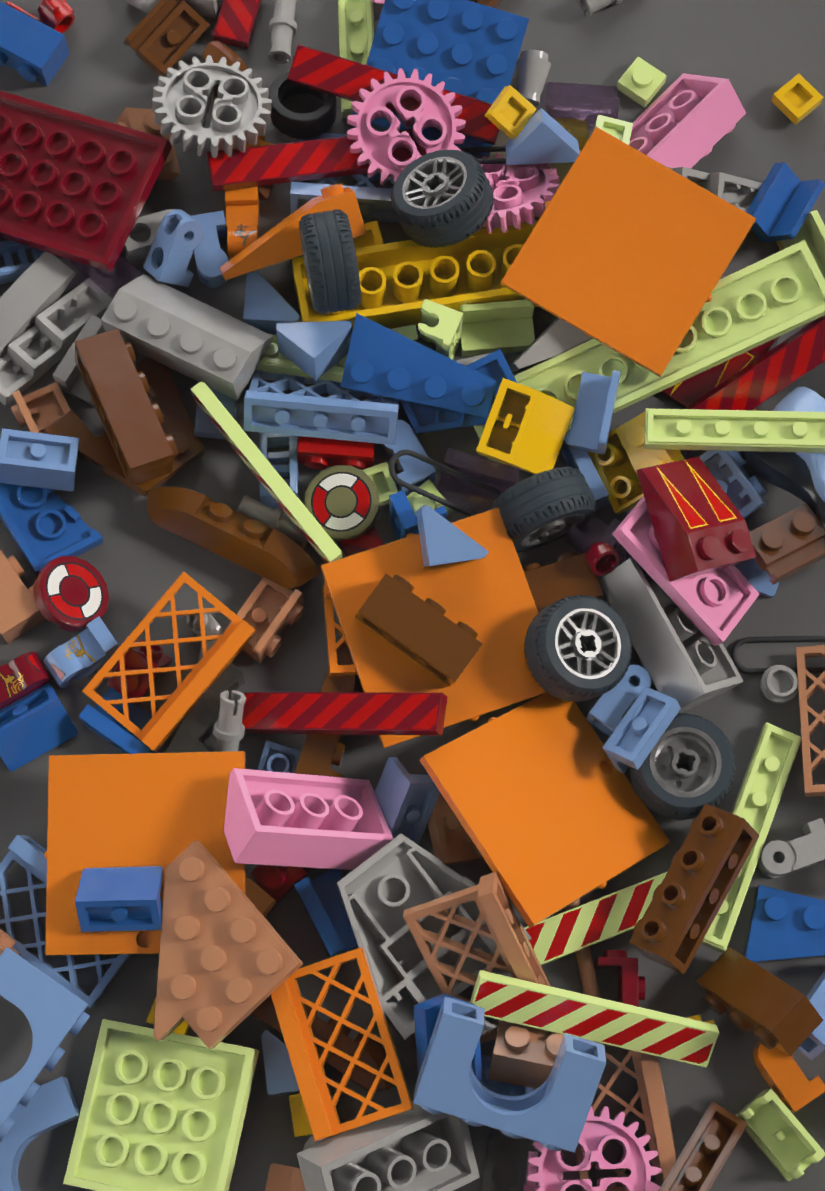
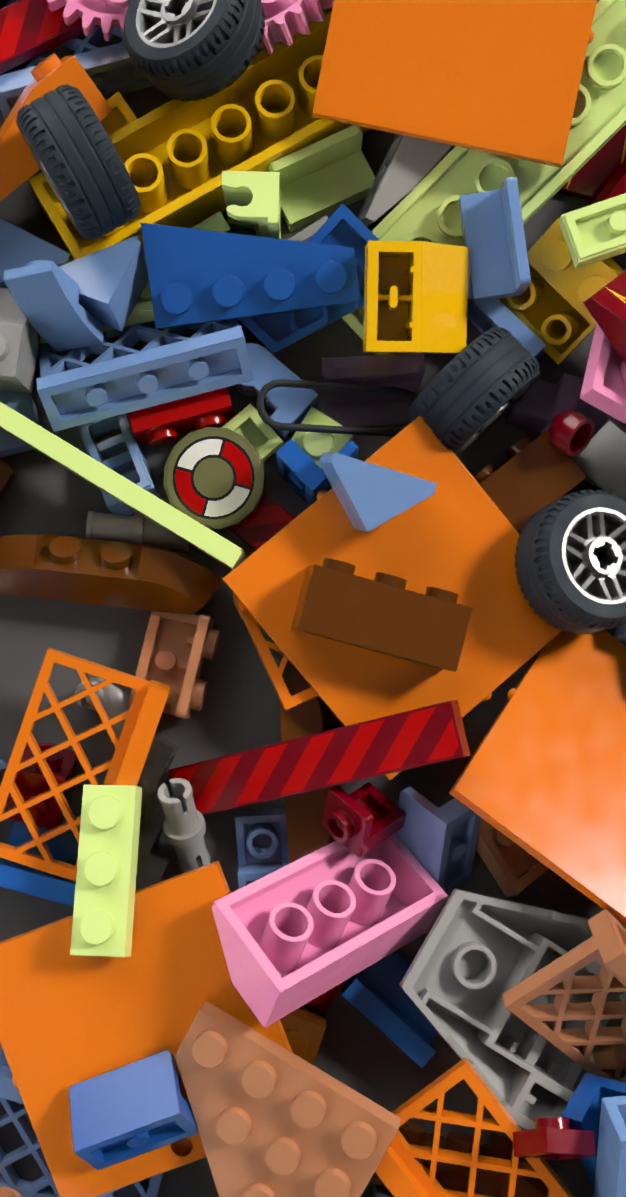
camera: 20 degrees left, 10 degrees up
none -> medium blue slope [4,260,103,352]
none -> yellowish green plate [70,785,142,957]
none -> dark red bracket [321,782,406,858]
none -> dark red plate [513,1117,596,1160]

